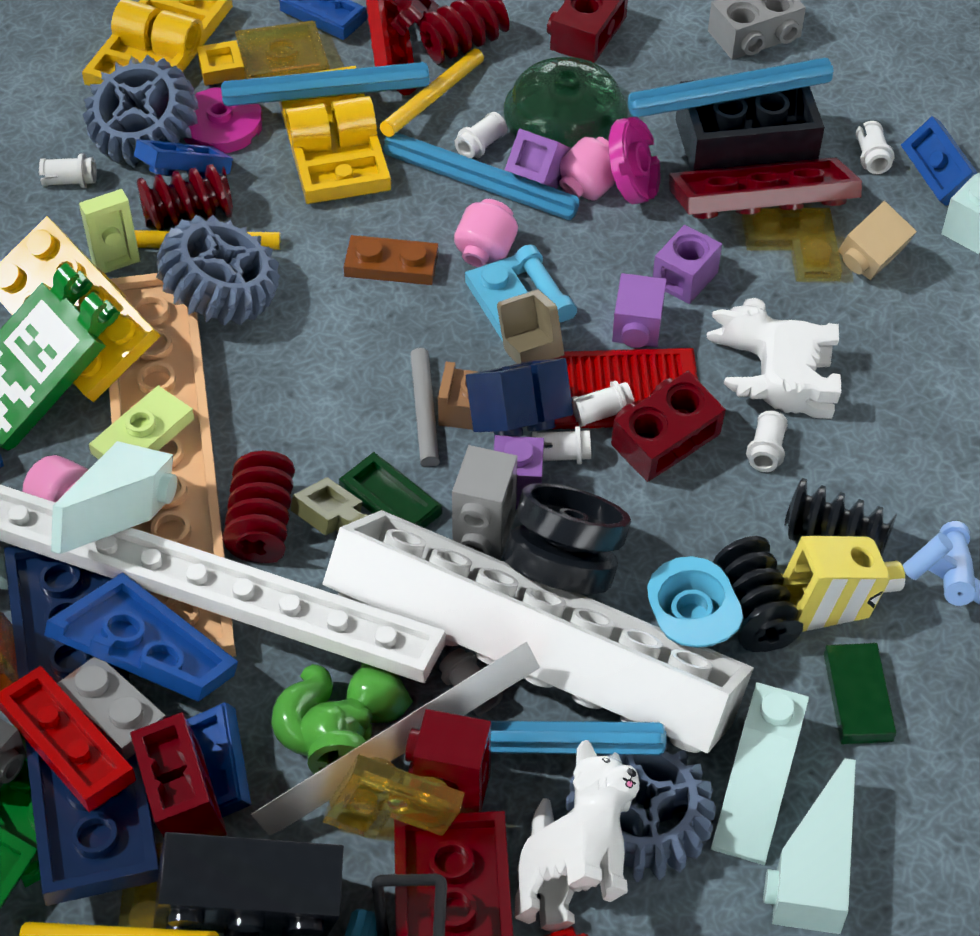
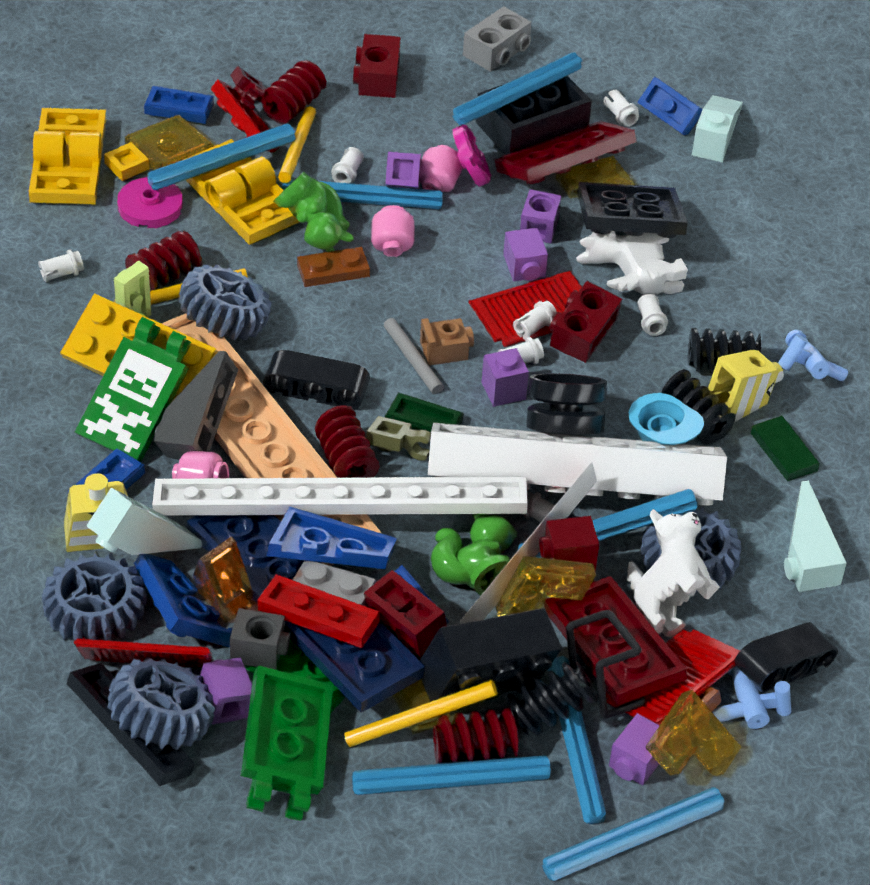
camera: 25 degrees left, 5 degrees down
light aqua slope [51,441,177,554] -> none
sand blue gear [82,55,199,168] -> none
yellowish green plate [89,385,195,459] -> none
blue plate [134,139,233,179] -> none
light grey brick [452,445,518,560] -> none
medium azure plate [465,244,577,341] -> none
dark blue piece [465,358,574,439] -> none
dark tan panel [497,289,565,364] -> none
clear green hat [504,57,628,148] -> none
light aqua slope [711,682,809,865] -> none
tan brick [838,201,917,280] -> none
none -> dark grey slope [154,351,238,460]
none -> black beam [263,350,370,410]
none -> bright green animal [273,171,354,252]
none -> black plate [577,182,688,238]

